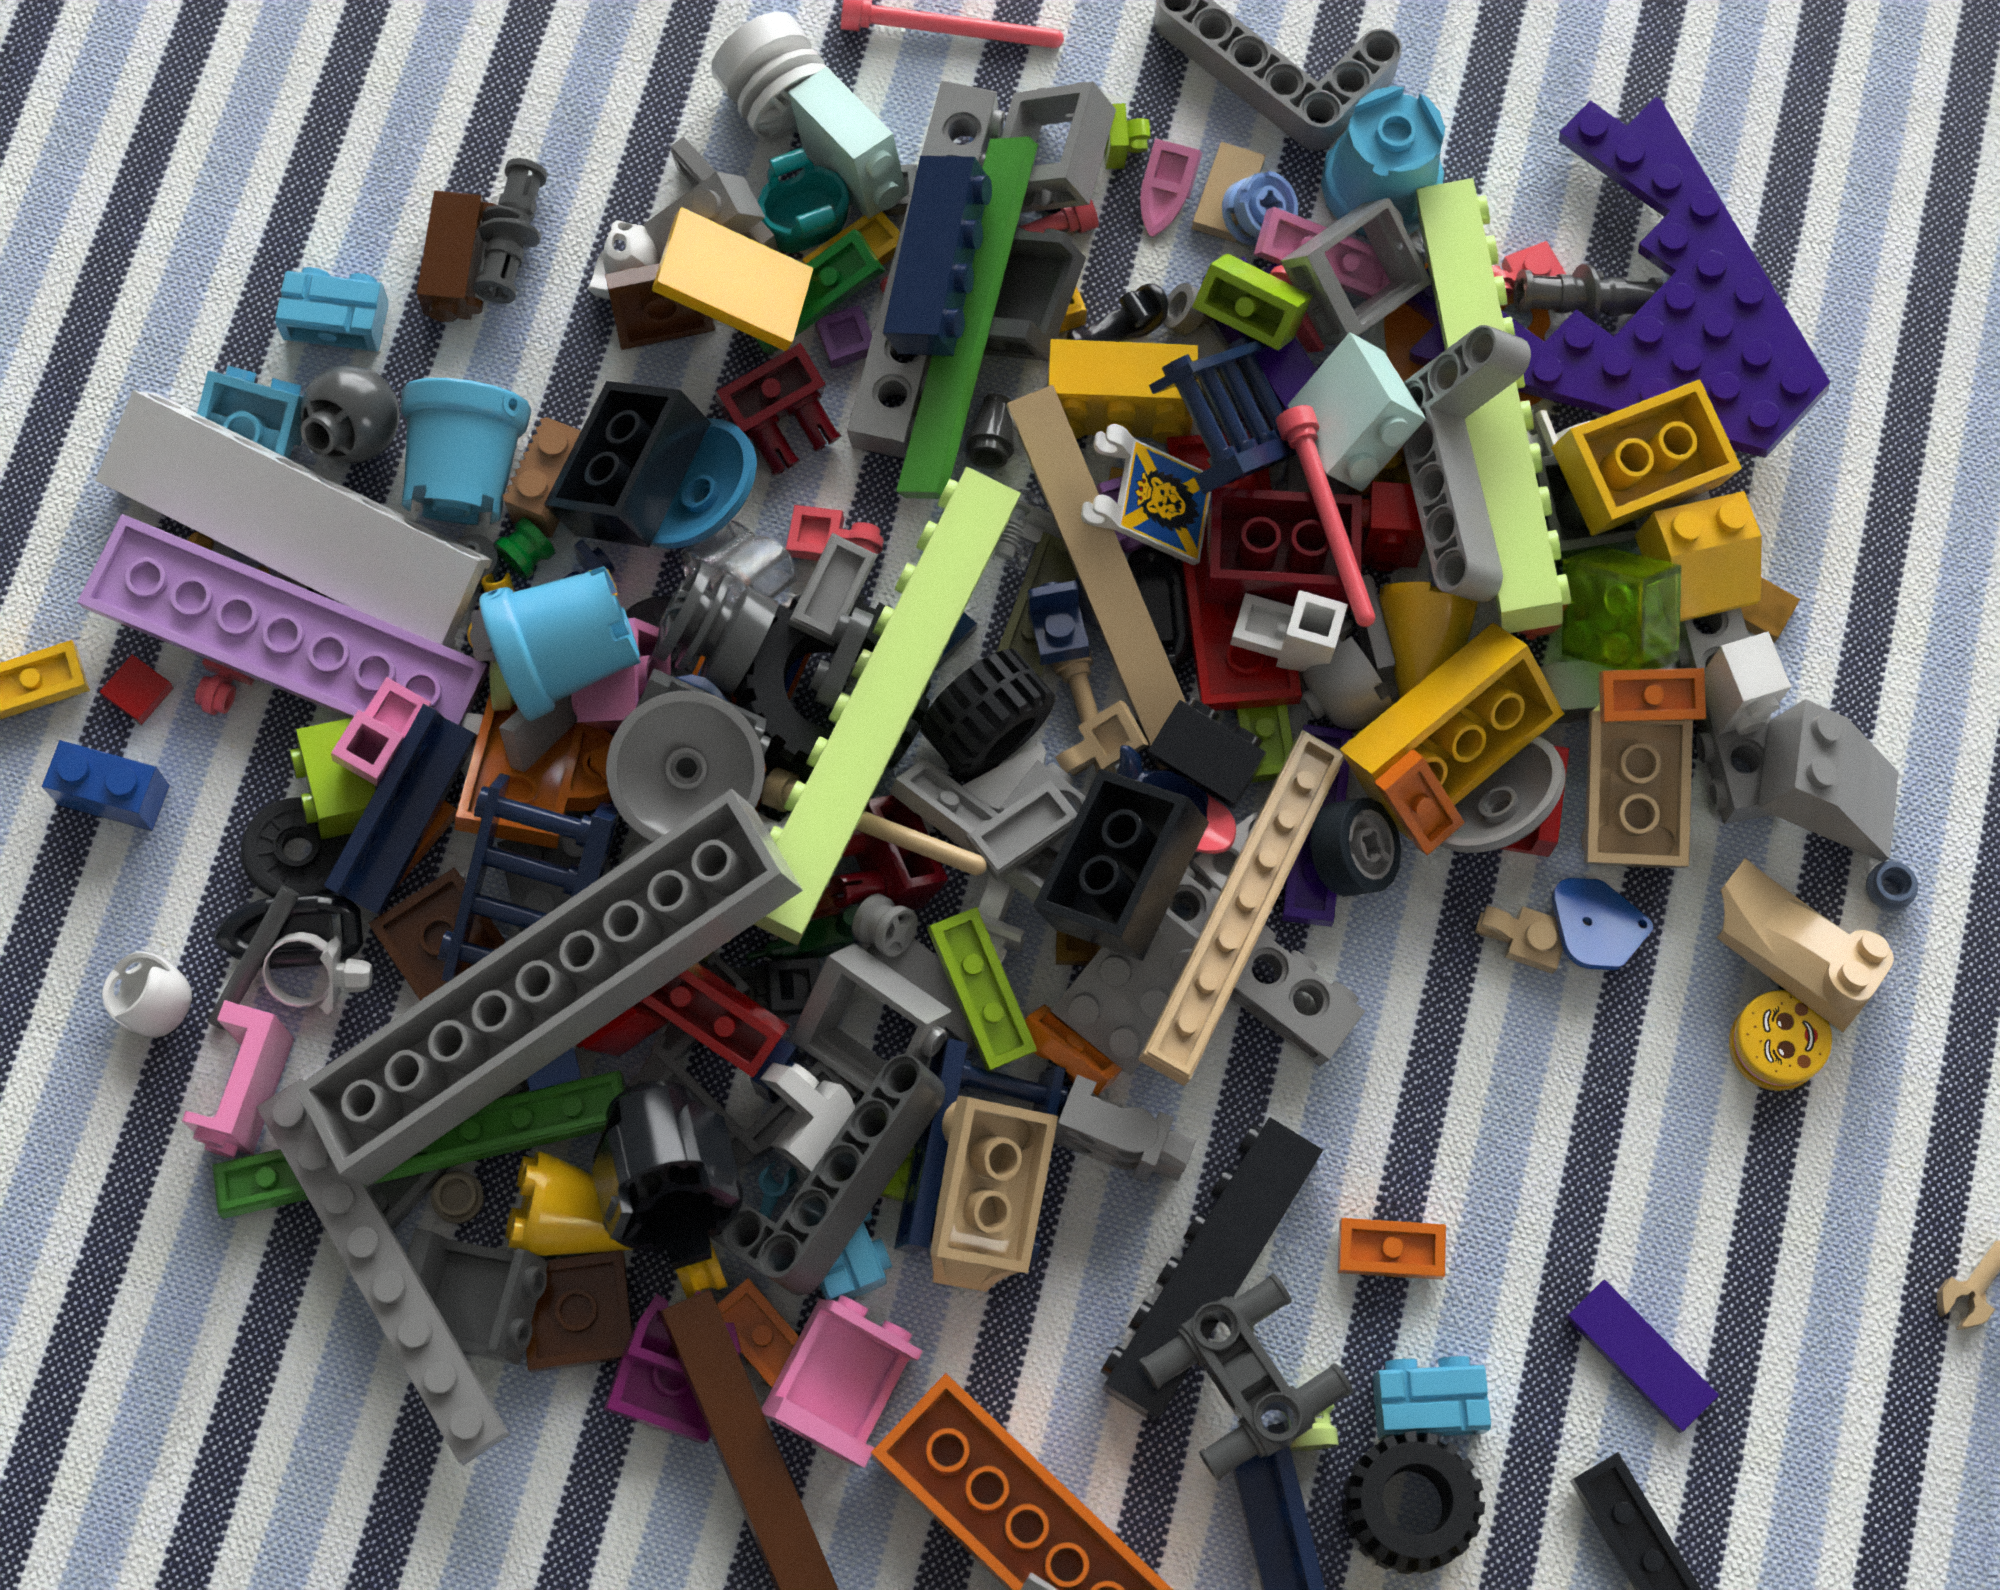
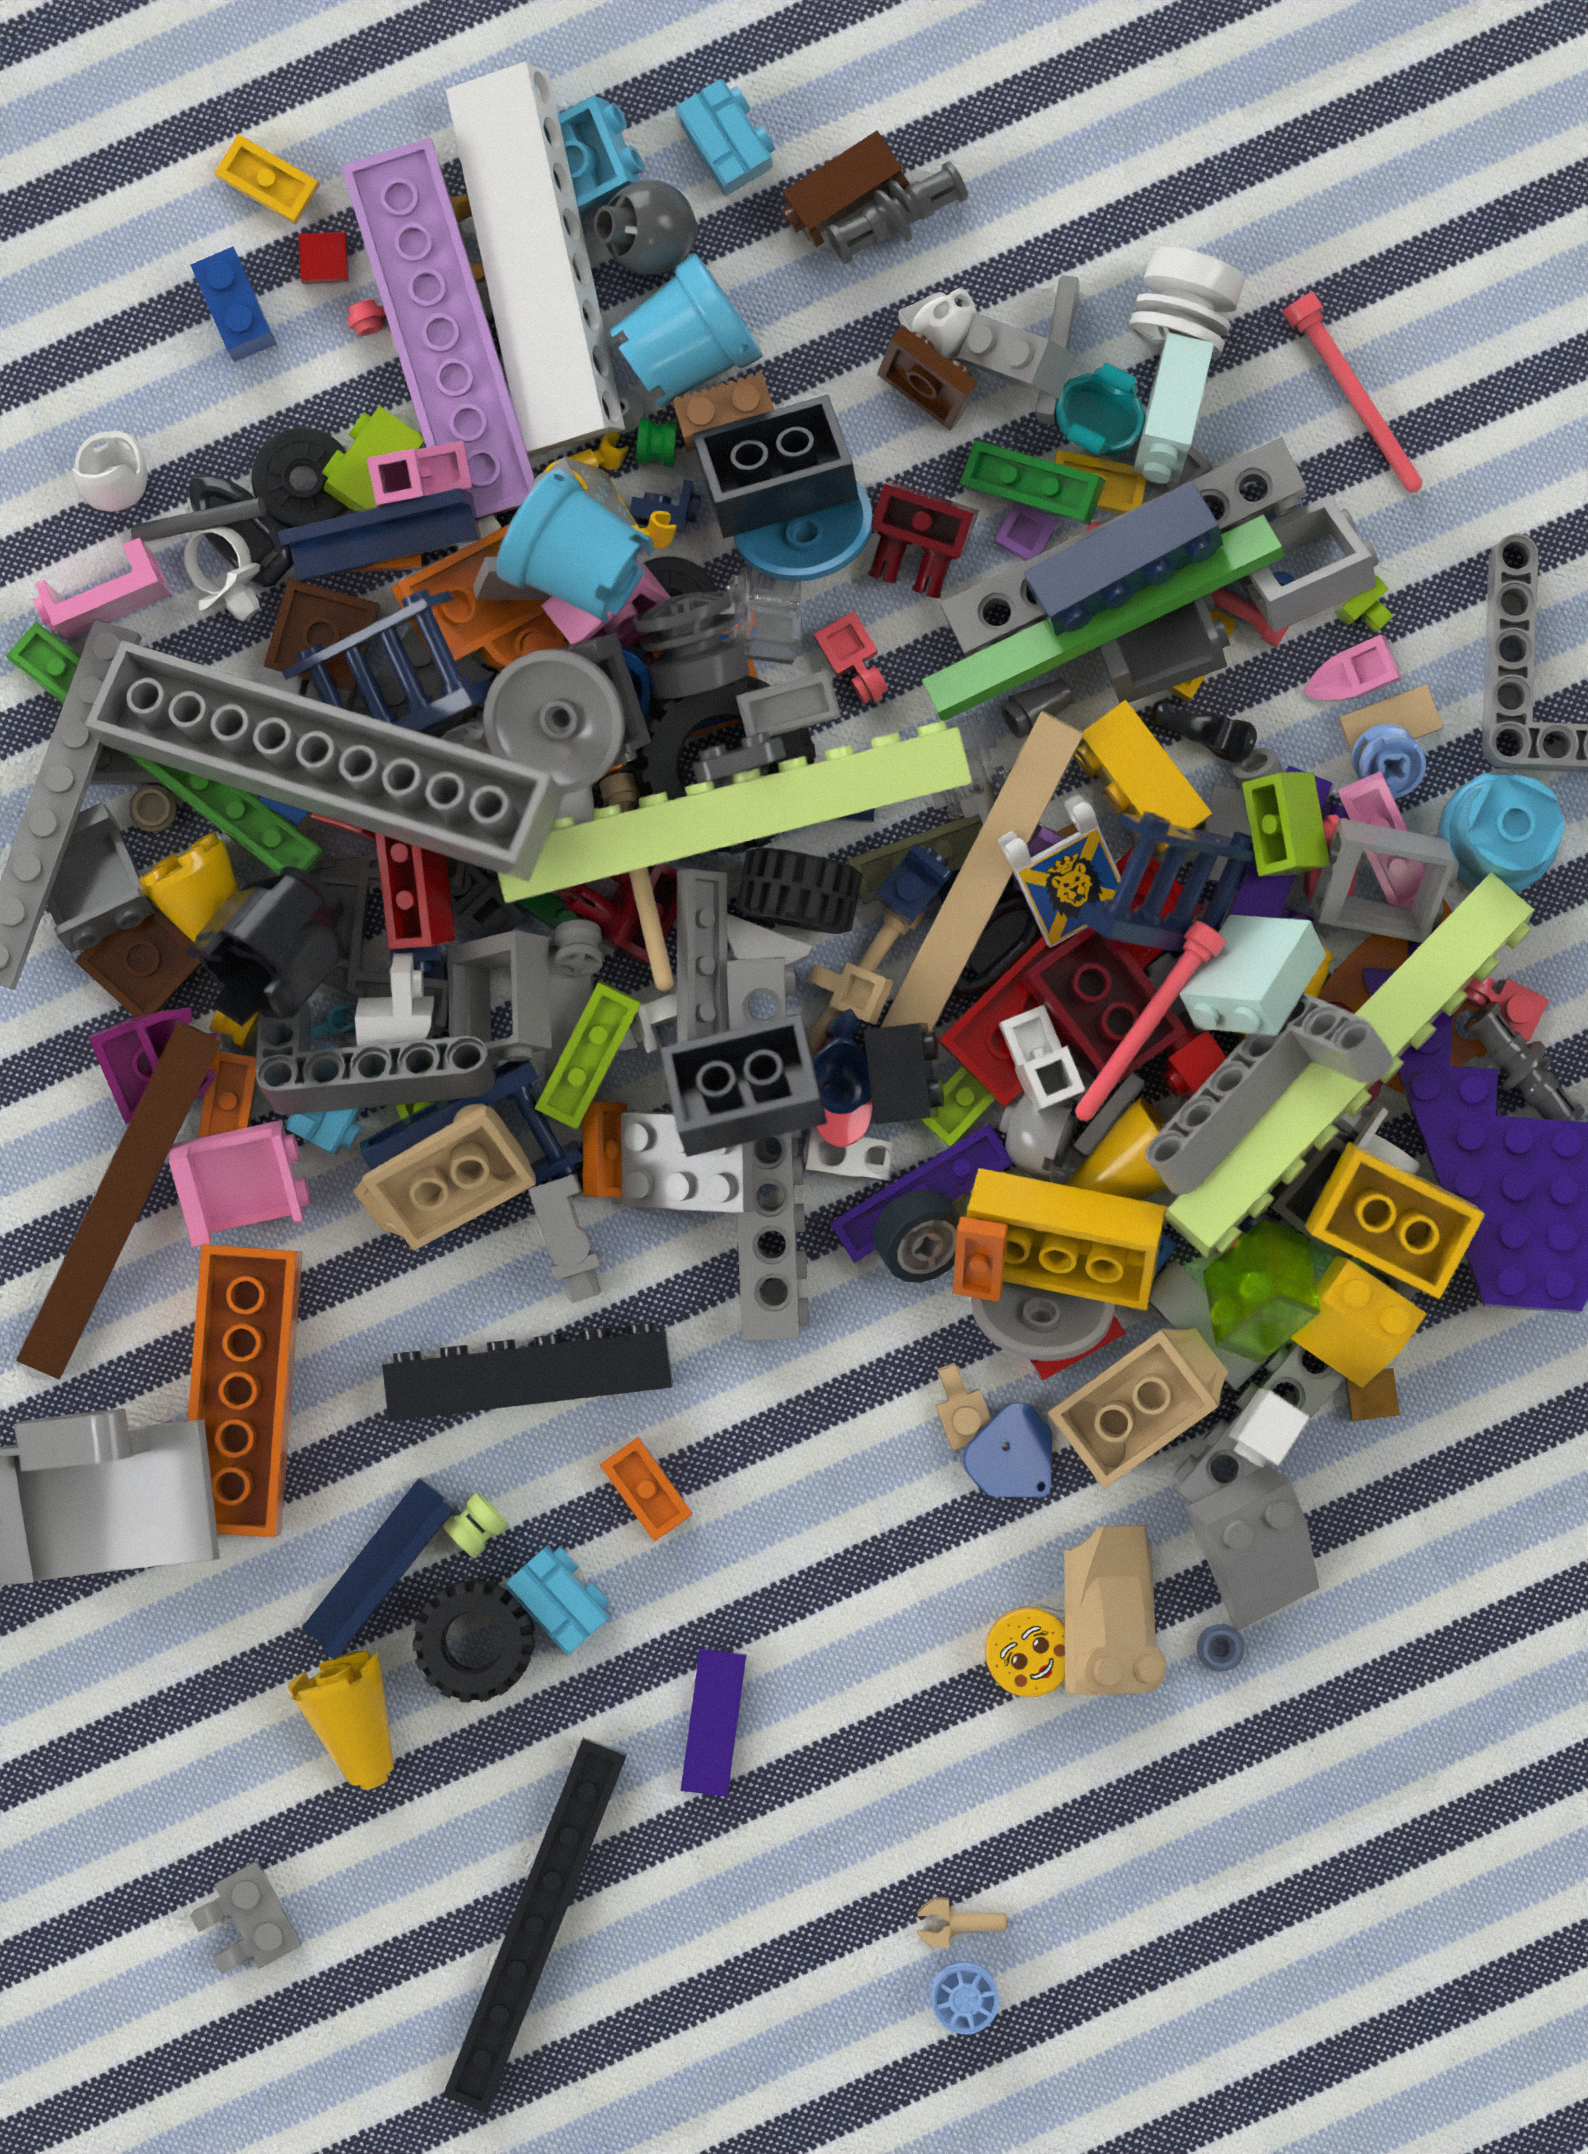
camera: 55 degrees right, 15 degrees up
yellow tile [652,207,814,351] -> none
light grey tile [966,779,1078,881] -> none
tan tile [1138,730,1344,1086] -> none
dark grey piece [1139,1273,1353,1481] -> none
orange plate [1599,668,1706,723] -> none

